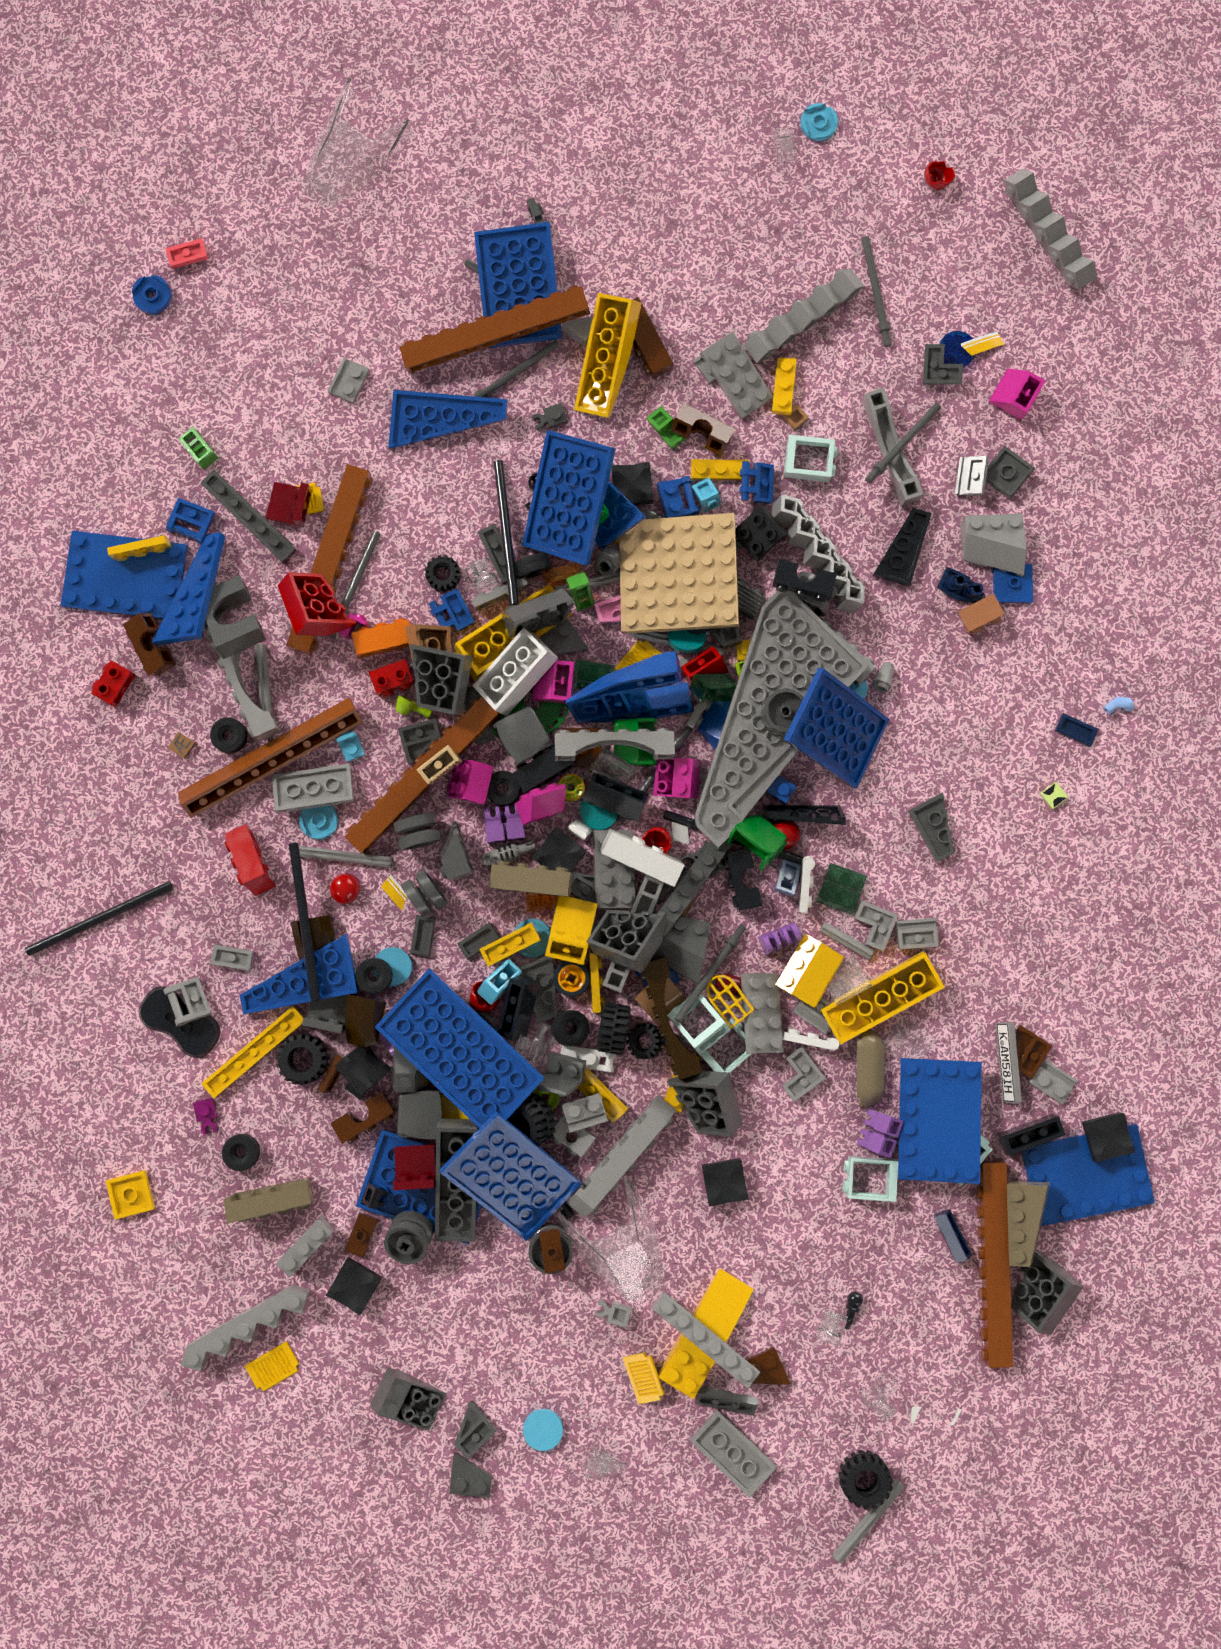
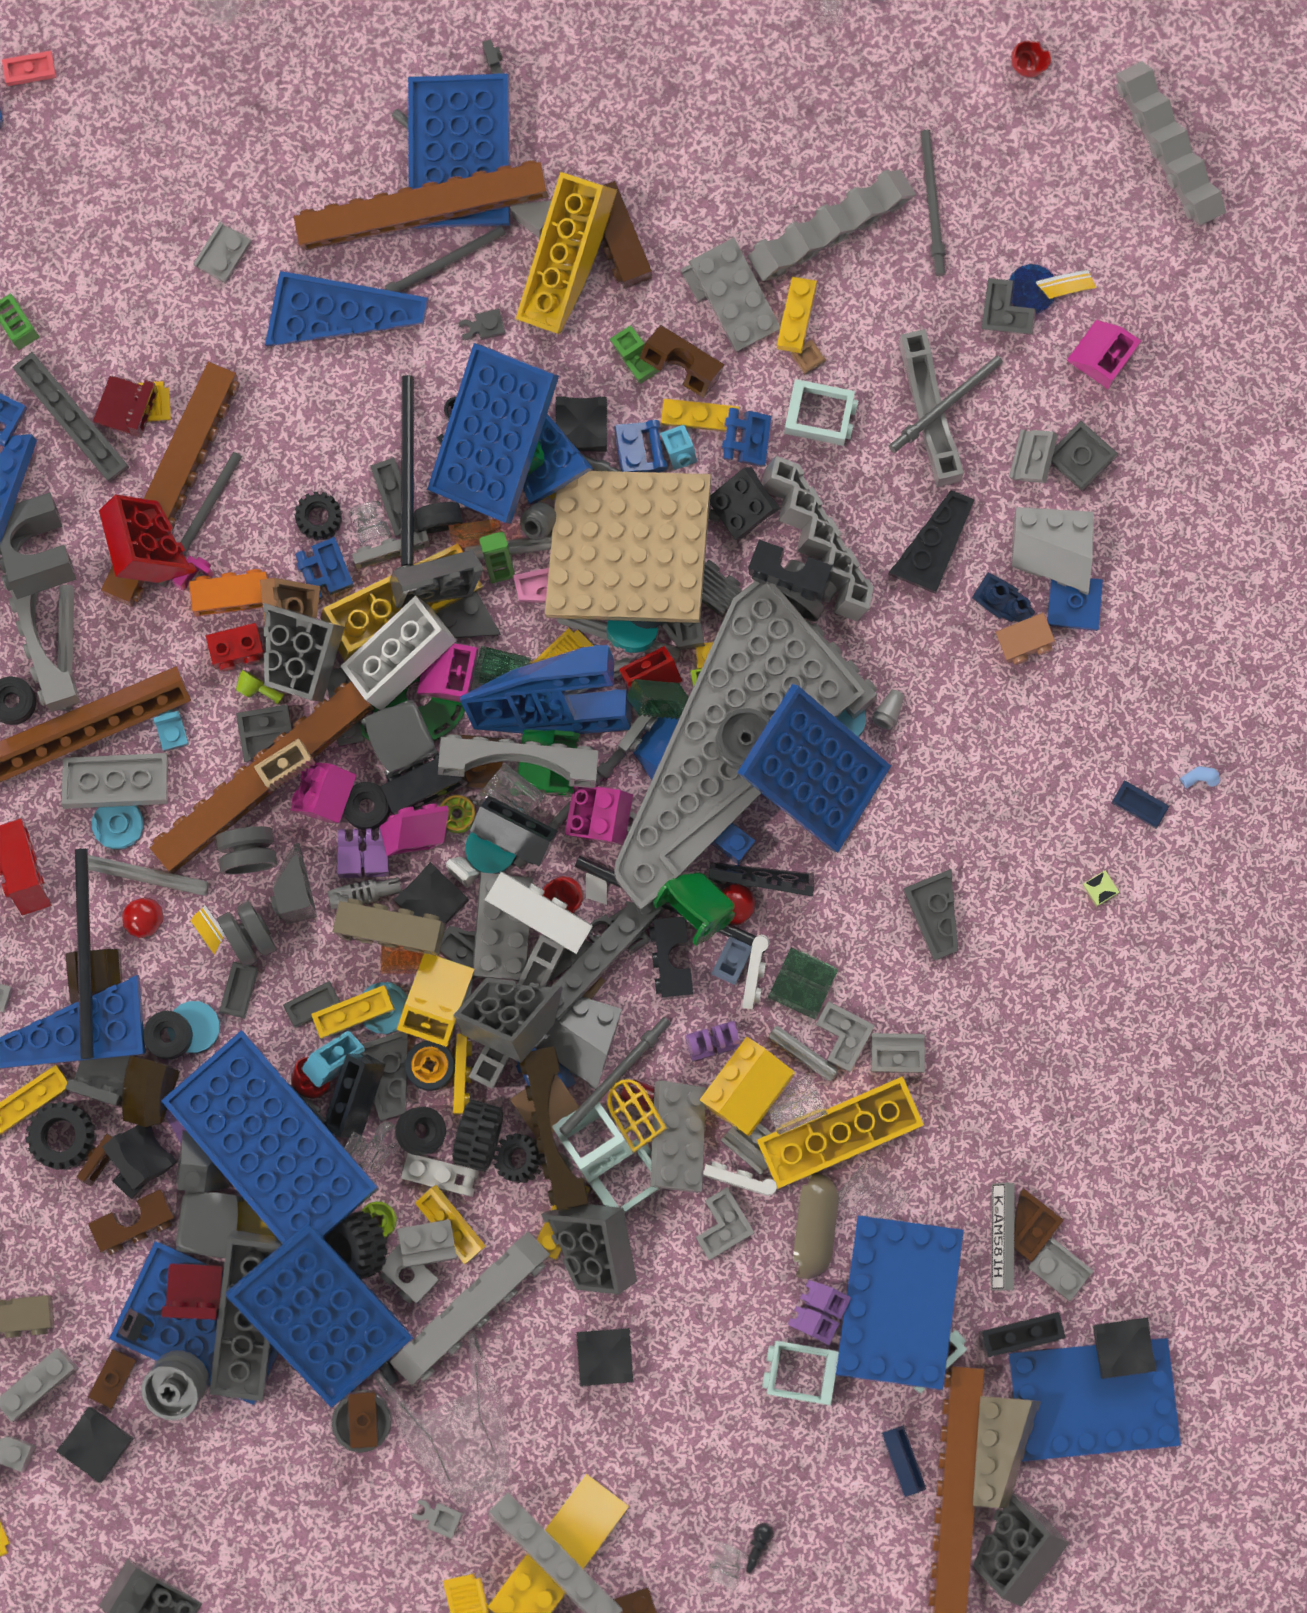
camera: 10 degrees right, 5 degrees down
dark grey bracket [537,1052,586,1097] -> none

